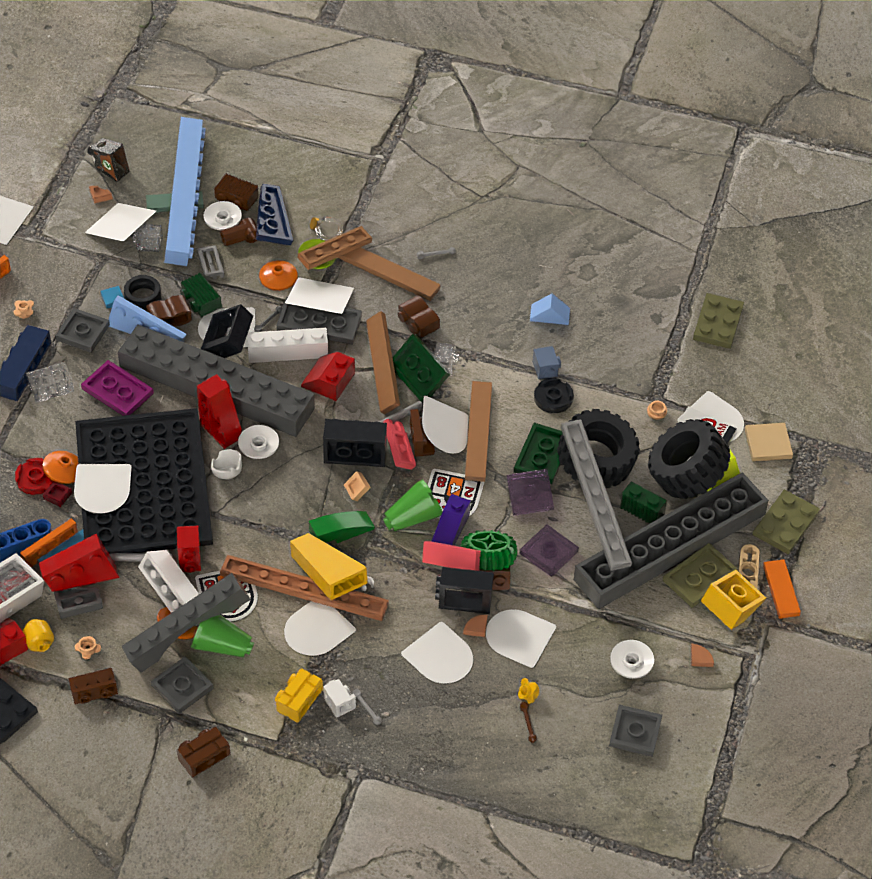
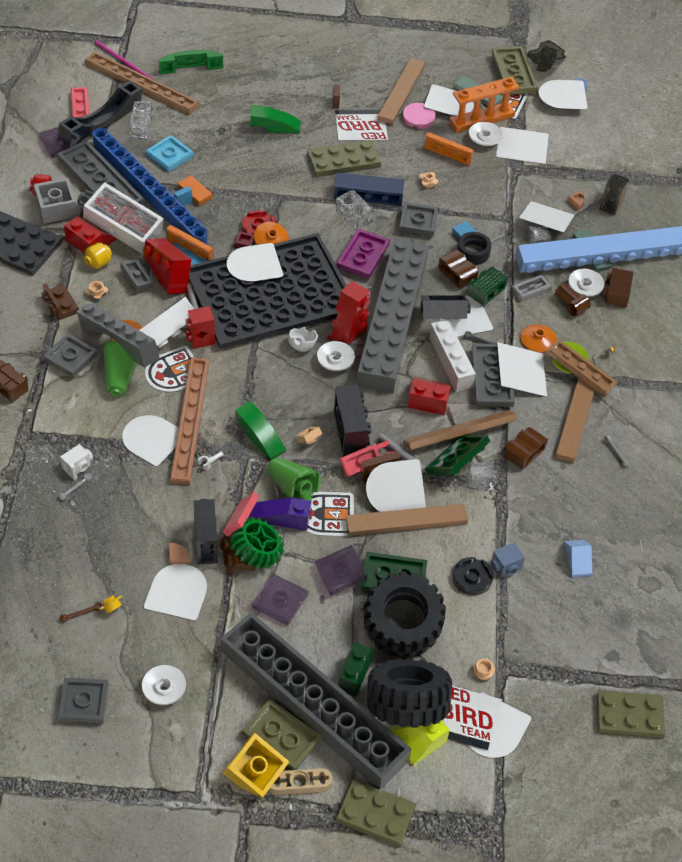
camera: 75 degrees right, 0 degrees up
light blue wing [108,296,187,342] -> none
dark blue wing [256,183,293,246] -> none
yellow brick [275,668,323,723] -> none
yellow slope [290,533,367,600] -> none
white sticker [401,622,473,683] -> none
light grey tile [561,419,632,571] -> none
nougat tile [691,644,714,667] -> none
tan tile [745,423,793,462] -> none
orange tile [763,559,801,619] -> none

